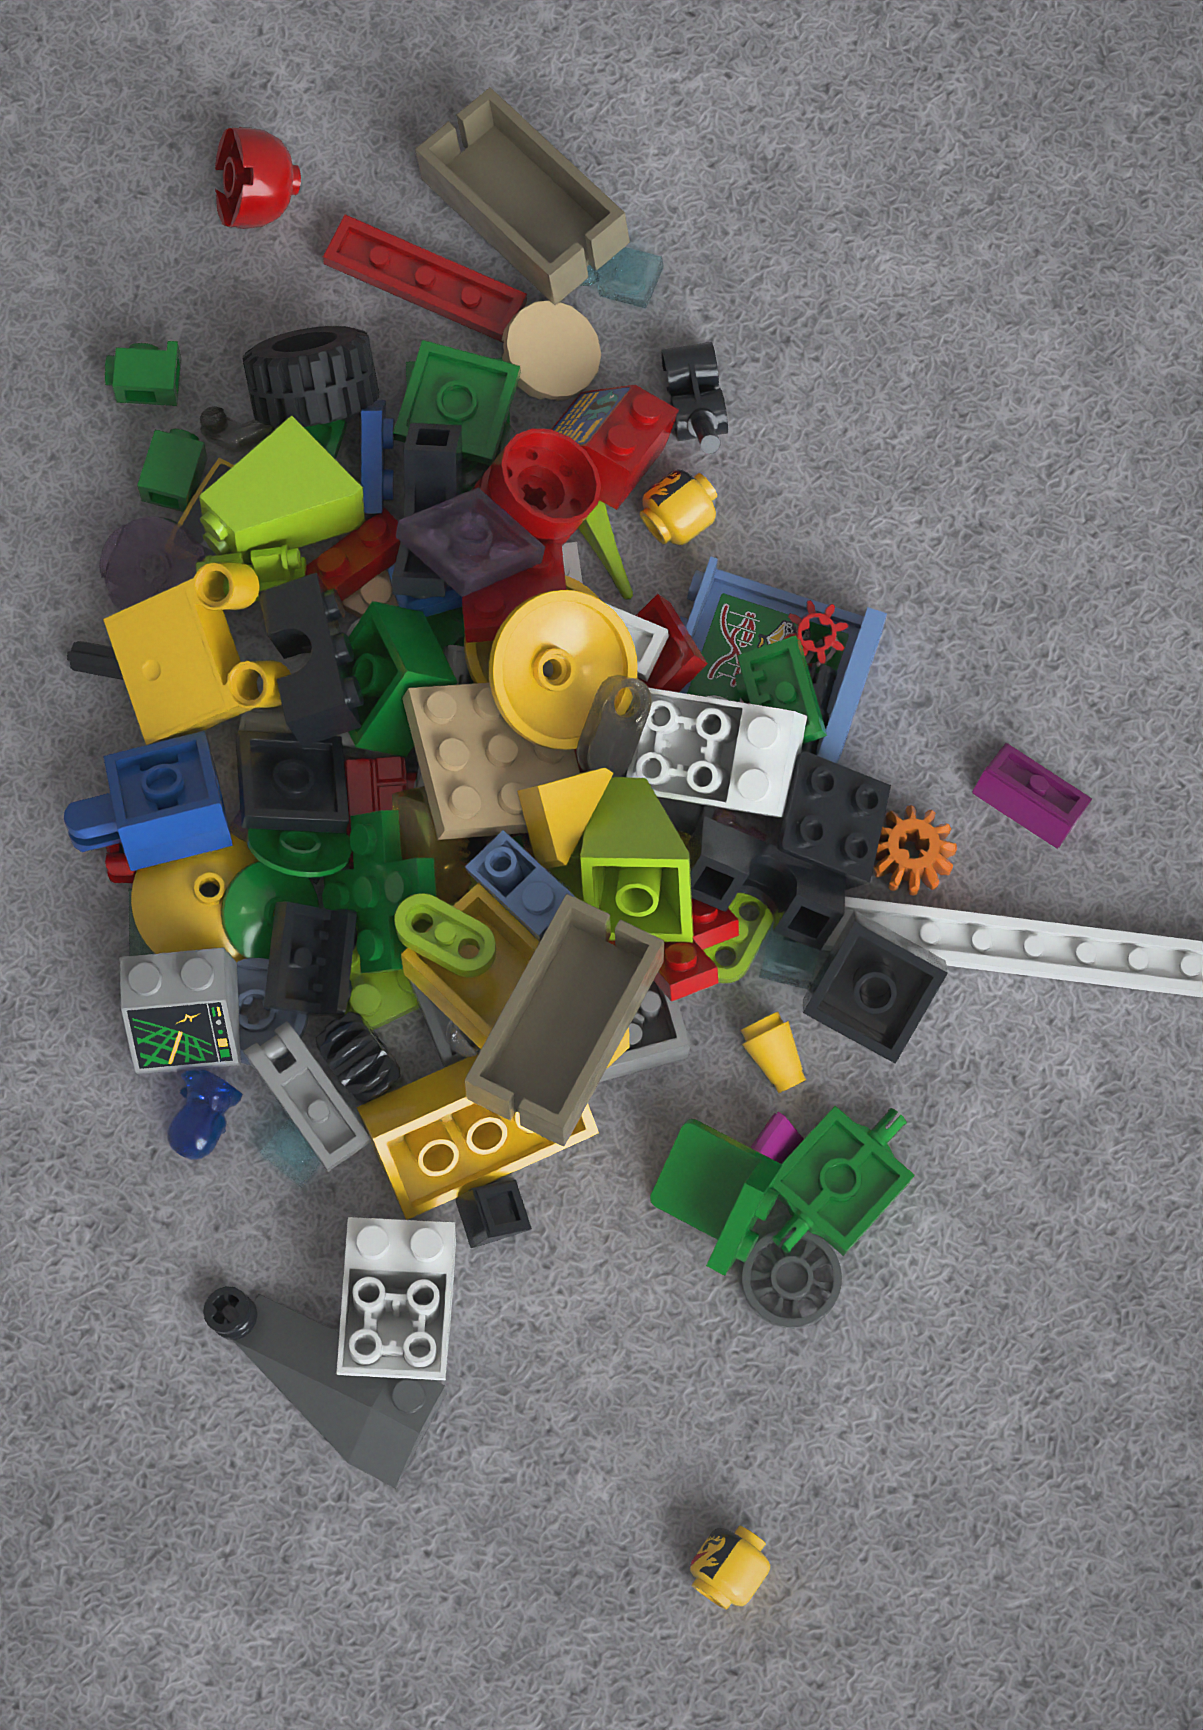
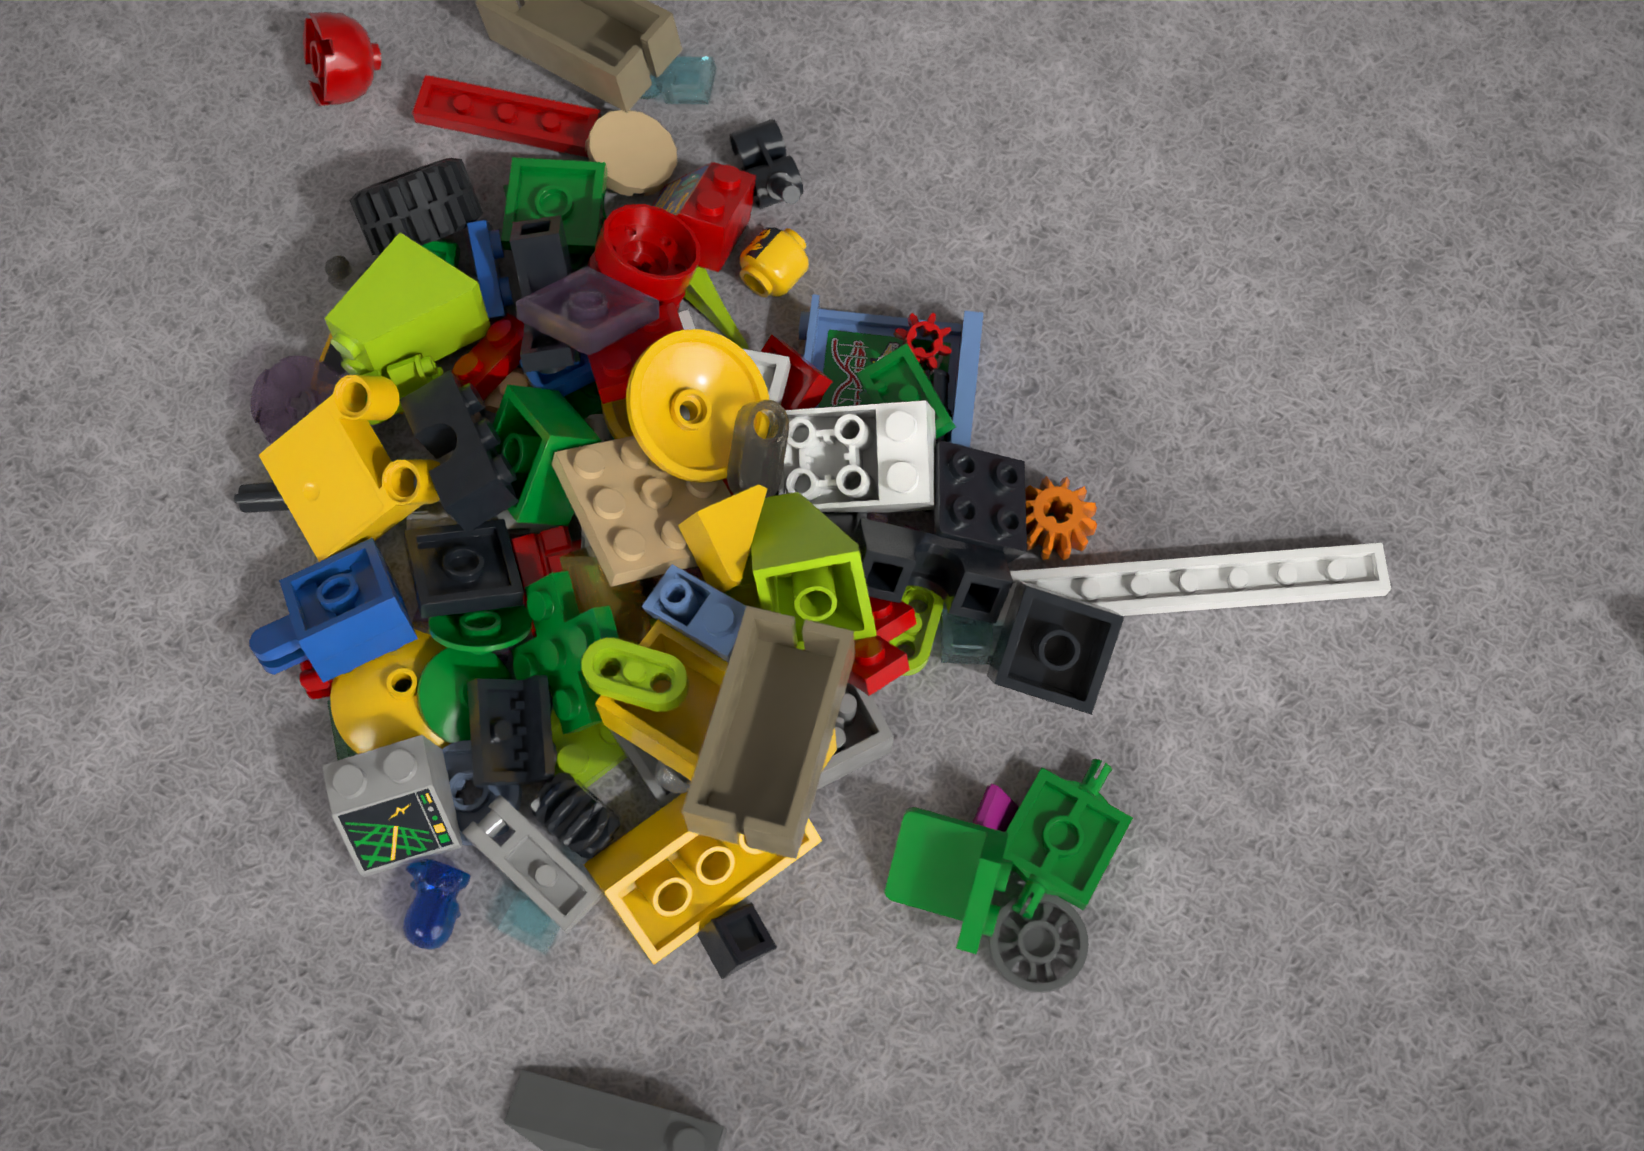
camera: 10 degrees left, 5 degrees down
green brick [105,341,181,406] -> none
green brick [137,429,208,512] -> none
black bush [203,1286,258,1340] -> none
white slope [337,1217,456,1380] -> none
yellow cone [741,1011,807,1094] -> none
magenta slope [972,743,1092,849] -> none

